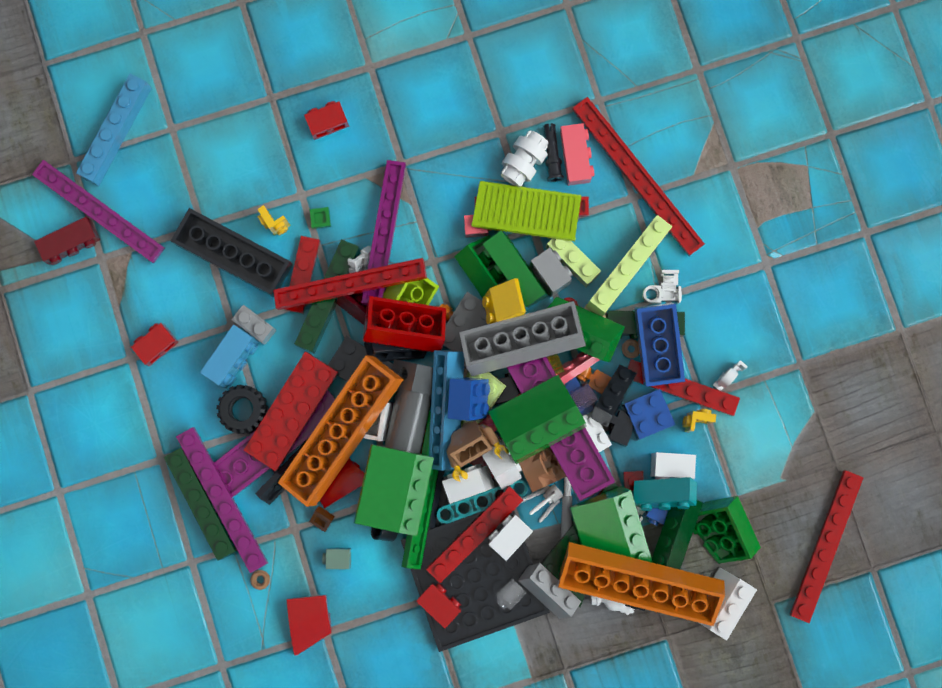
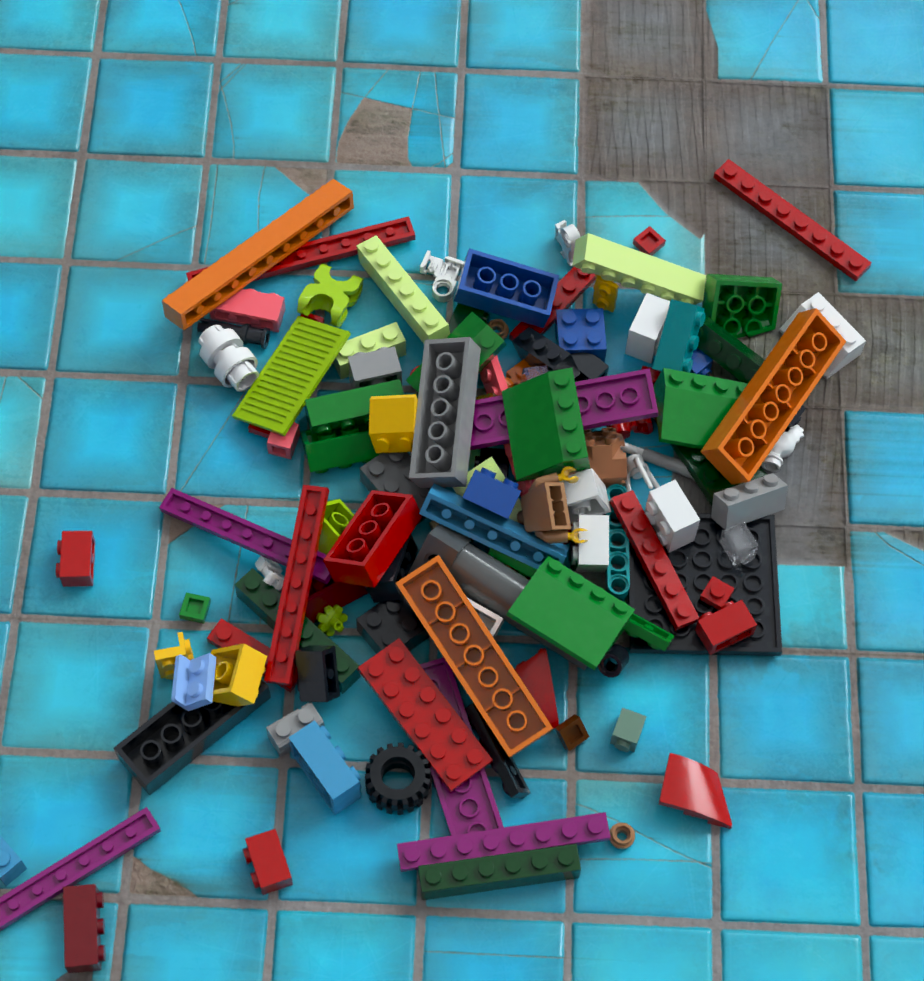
camera: 75 degrees left, 20 degrees down
none -> orange brick [162,179,354,331]
none -> light blue bracket [171,653,216,711]
none -> yellow slope [211,644,267,706]
none -> black brick [295,645,340,702]
none -> lime piece [297,264,364,327]
none -> lime plant [316,605,348,636]
none -> yellowish green brick [572,233,706,305]
none -> red plate [633,226,666,256]
none -> red plate [700,576,735,610]

